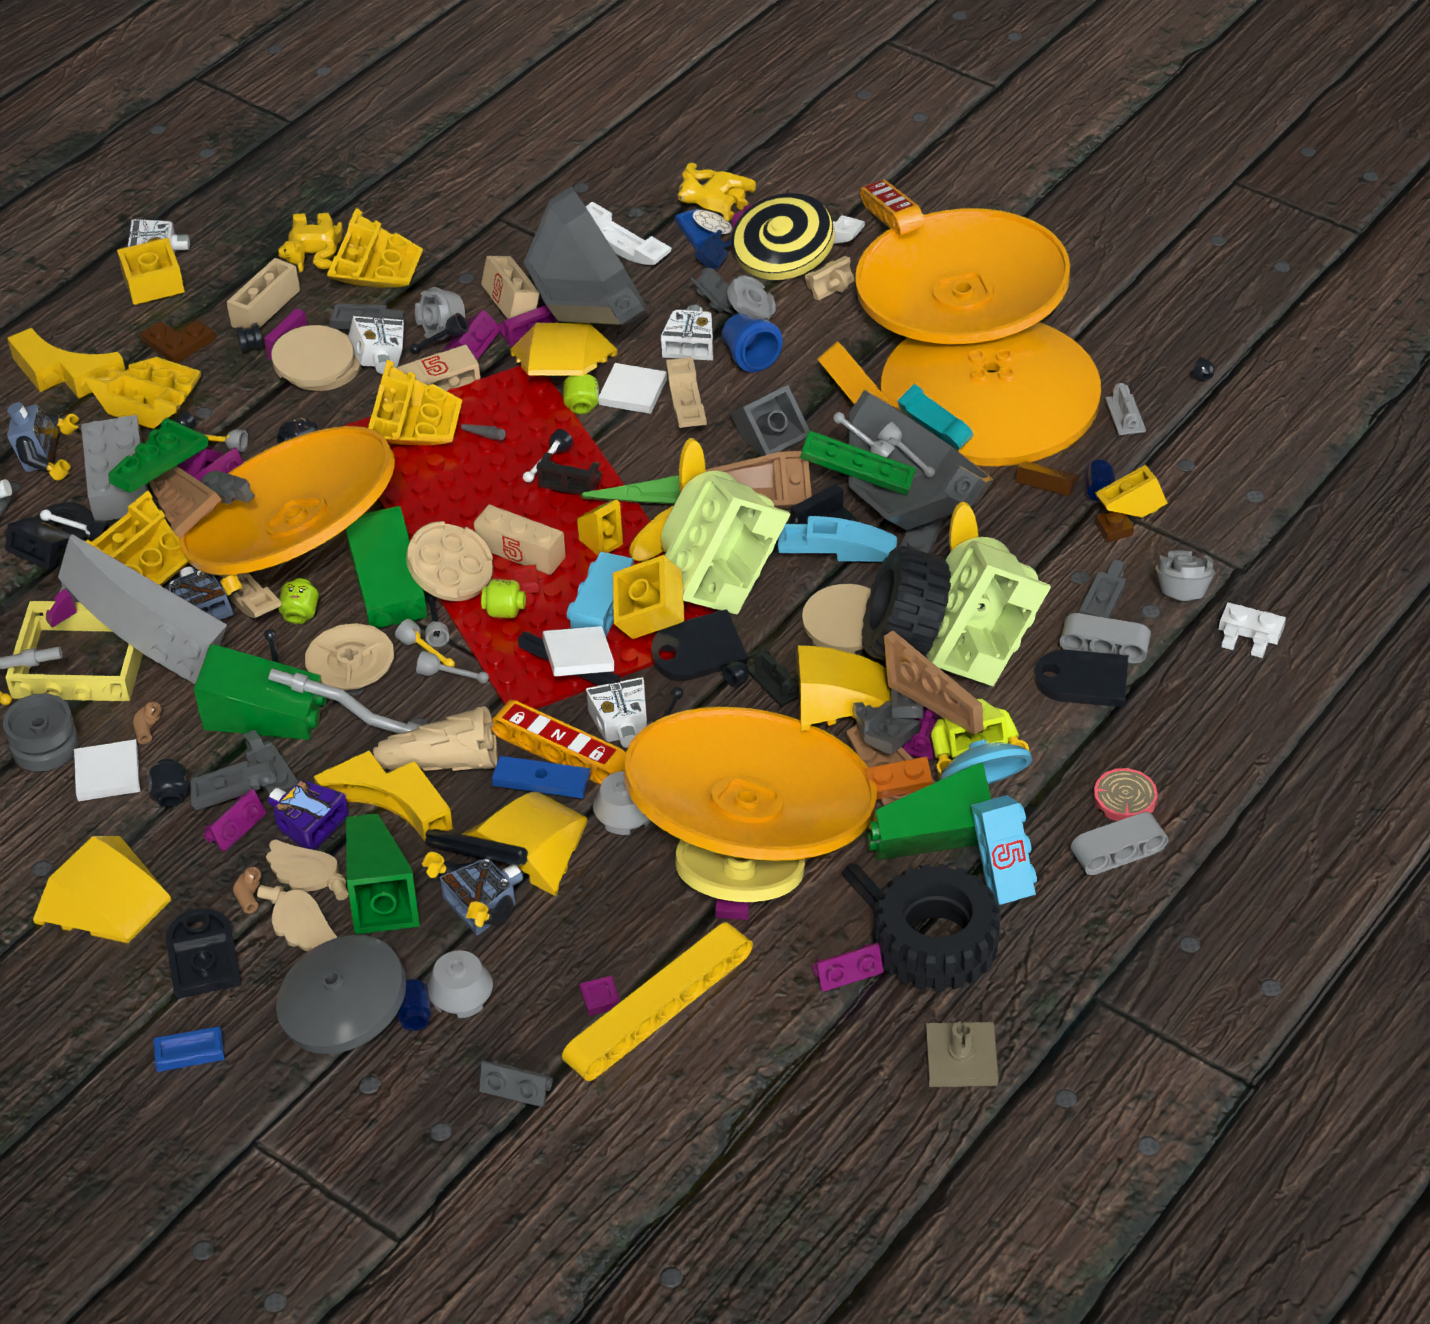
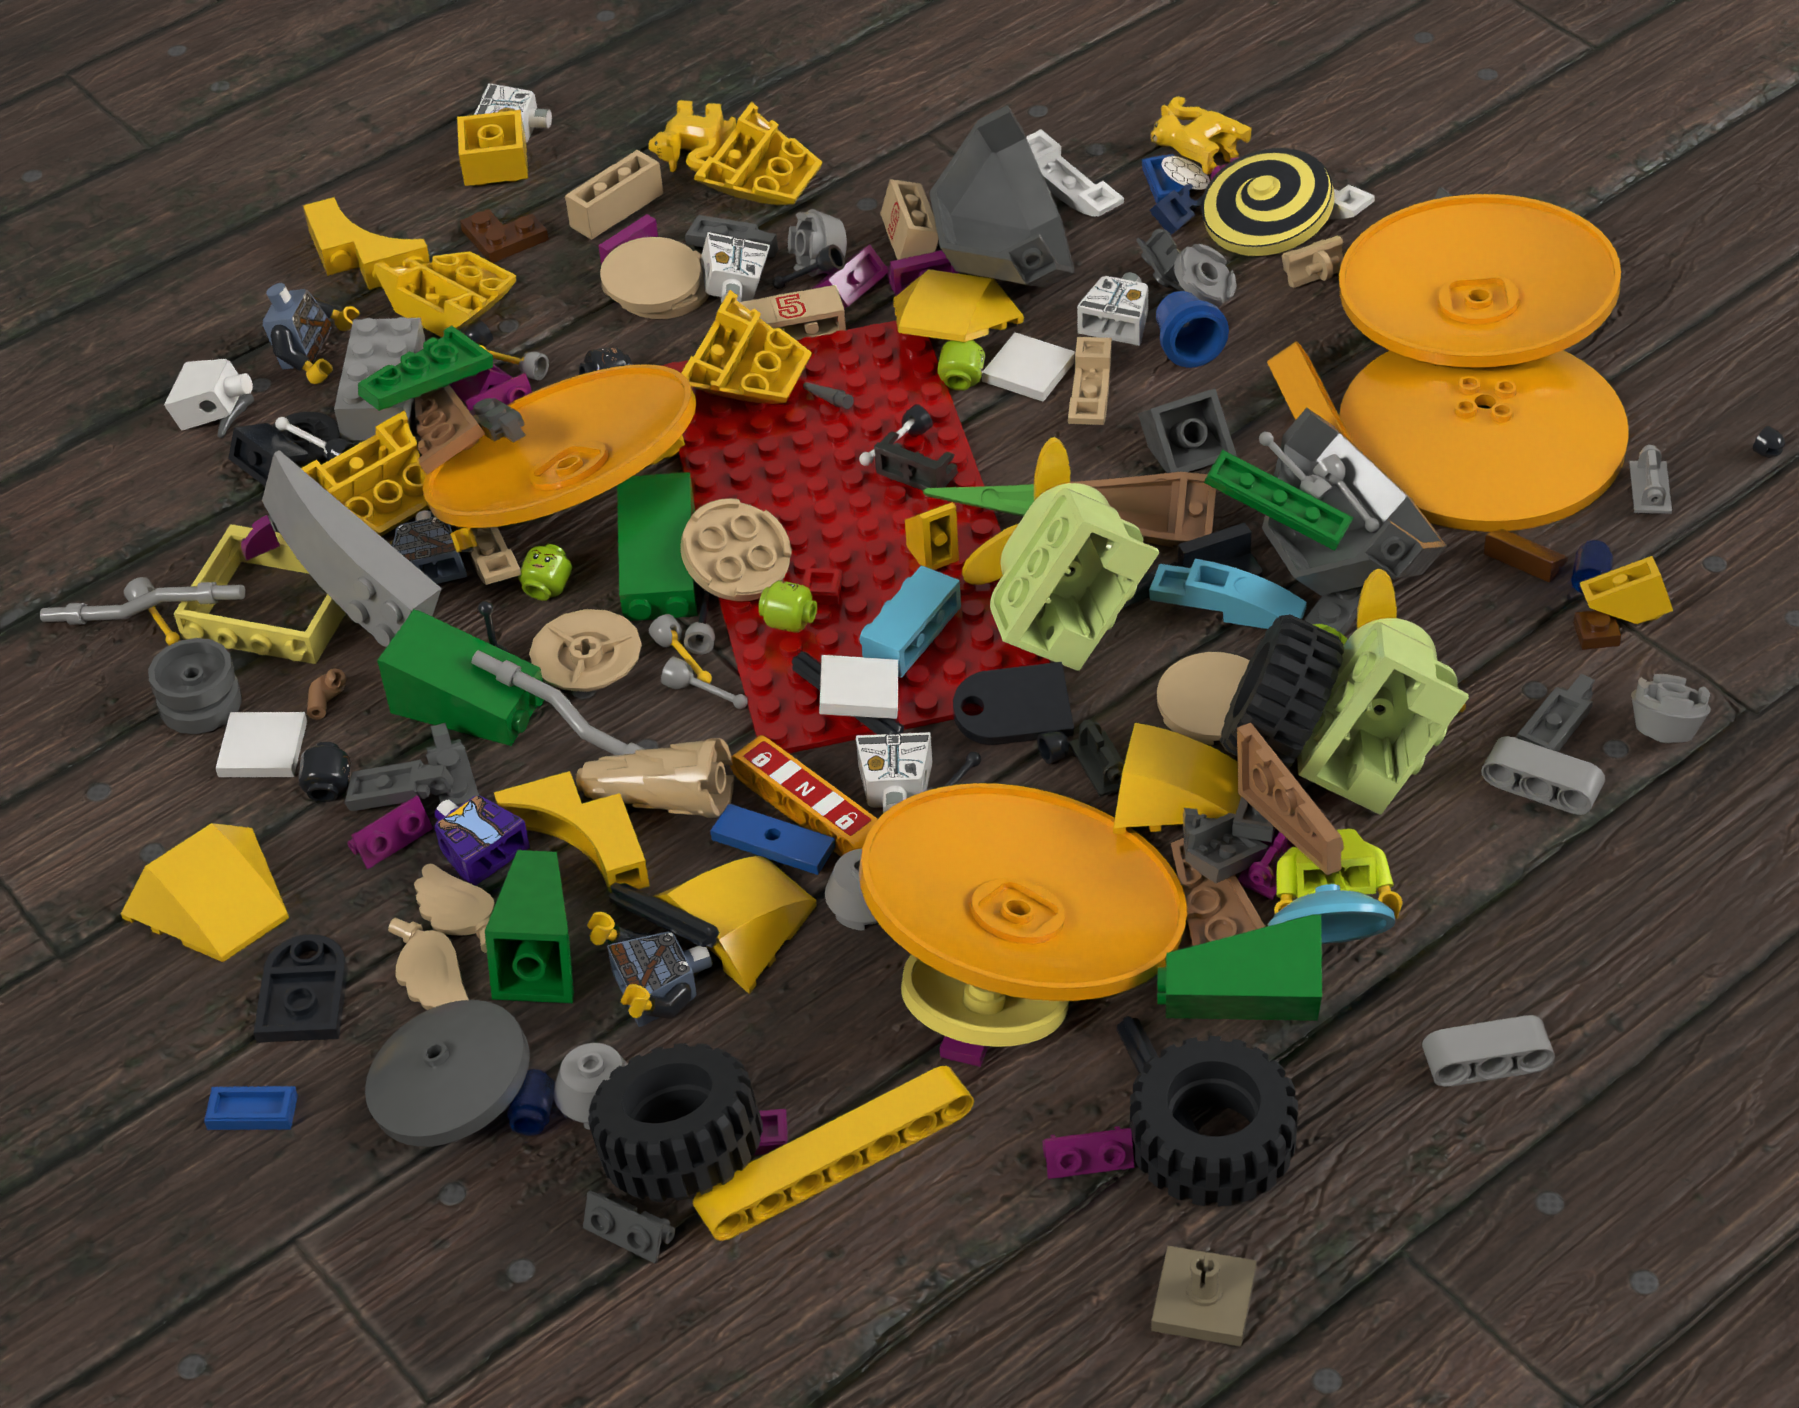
camera: 15 degrees right, 0 degrees up
medium nougat arm [233,867,262,914] -> none
black wheel [236,322,264,353] -> none
tan brick [474,505,566,575] -> none
yellow brick [613,555,684,639] -> none
light orange beam [860,179,925,236] -> none
orange plate [865,757,933,800] -> none
teal leg [897,384,973,450] -> none
medium azure brick [971,795,1037,905] -> none
black tile [1035,650,1129,707] -> none
tile [1093,768,1157,821] -> none
white plate [1219,603,1286,658] -> none
none -> black tyre [588,1043,763,1202]

